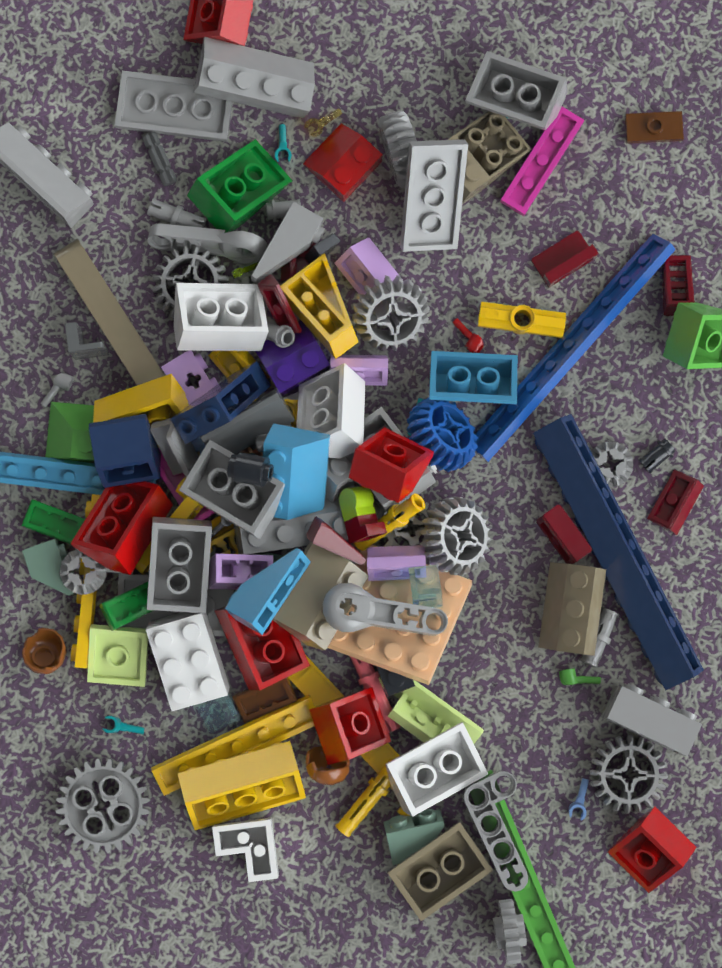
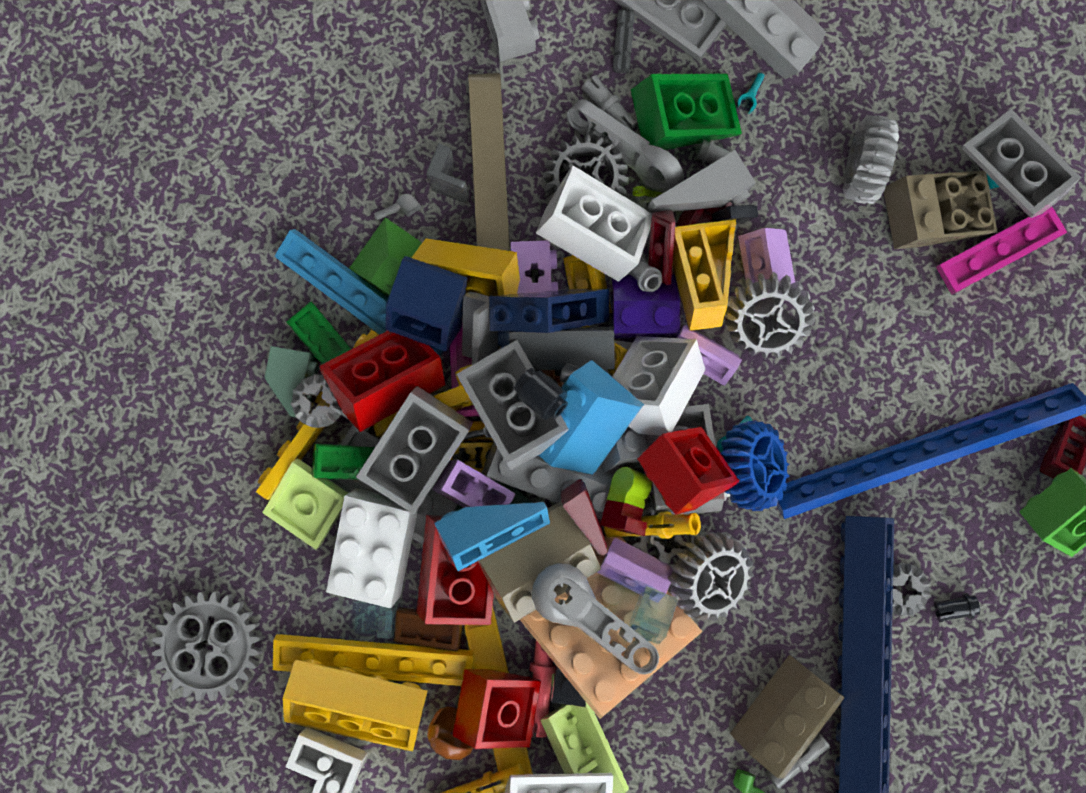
camera: 30 degrees right, 0 degrees up
dark orange hair [22,628,67,674] -> none
teal hand [102,716,145,735] -> none
red slope [303,123,383,202] -> none
clear yellow hand [305,108,342,137] -> none
plate [400,139,468,252] -> none
dark azure slope [429,351,518,404] -> none
red hand [453,318,484,353] -> none
yellow piece [478,301,566,338] -> none
dark red panel [531,231,599,288] -> none
dark red slope [536,505,592,564] -> none
dark red slope [647,469,704,535] -> none

